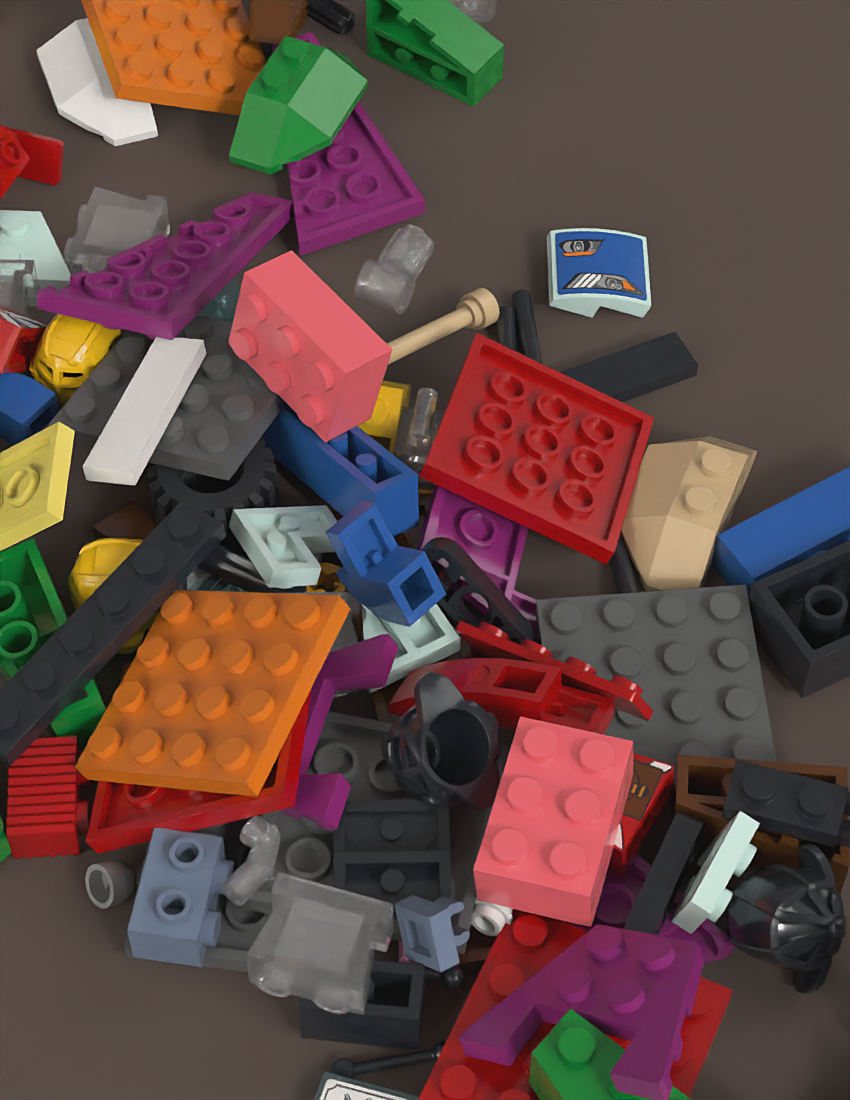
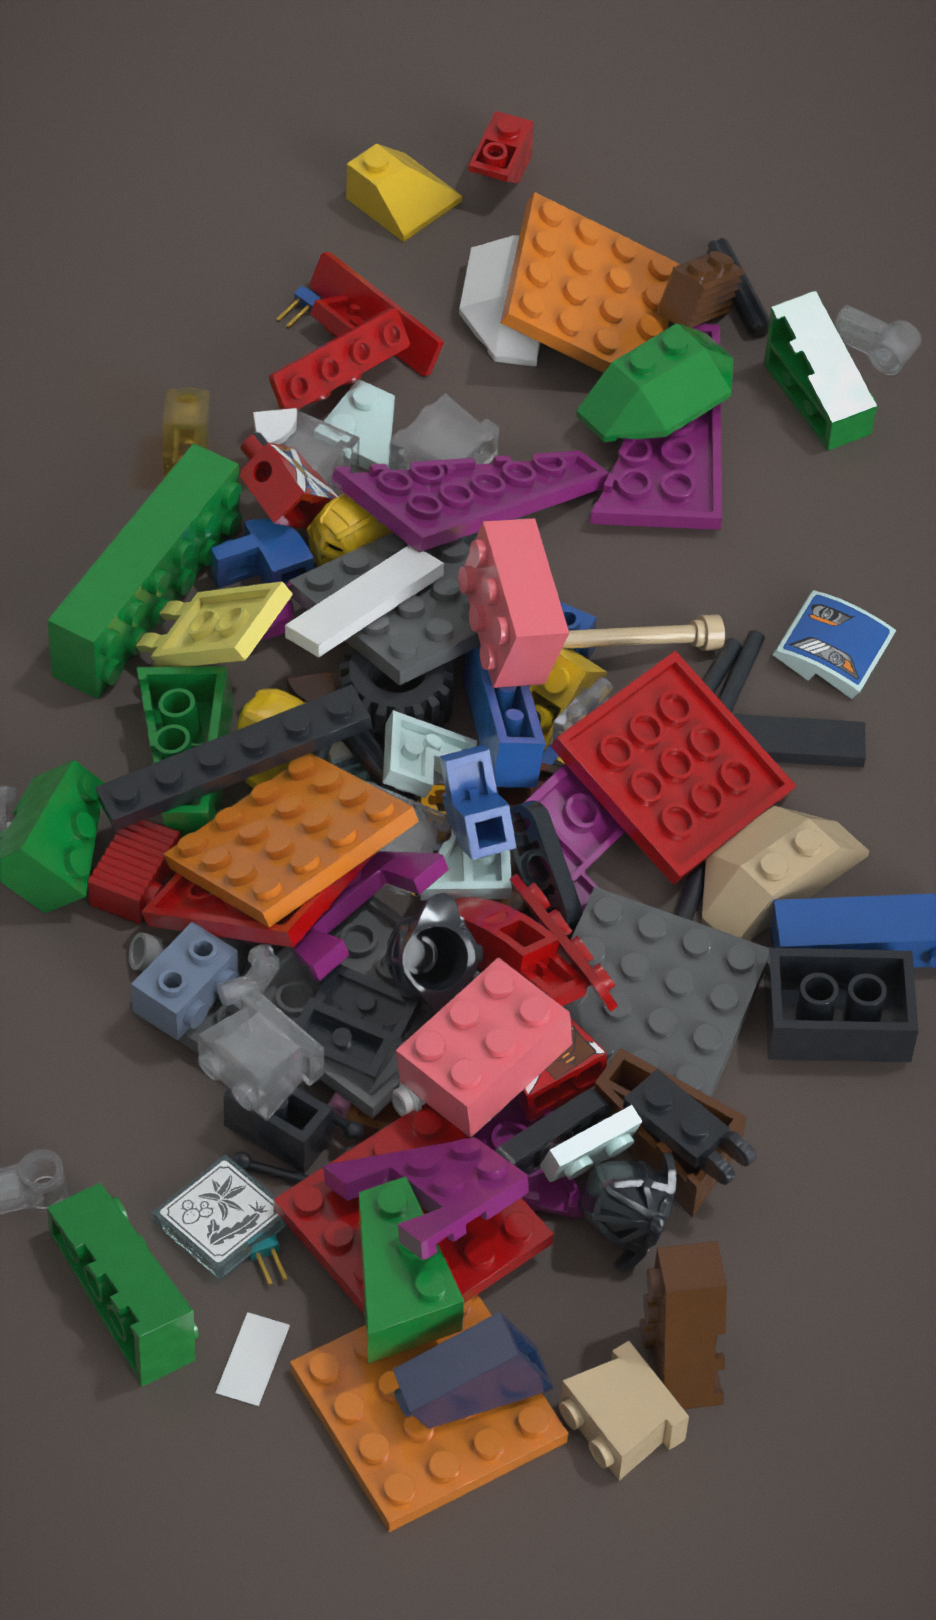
camera: 25 degrees right, 0 degrees up
clear piece [355,224,434,314] -> none
sand blue tile [394,895,470,972] -> none

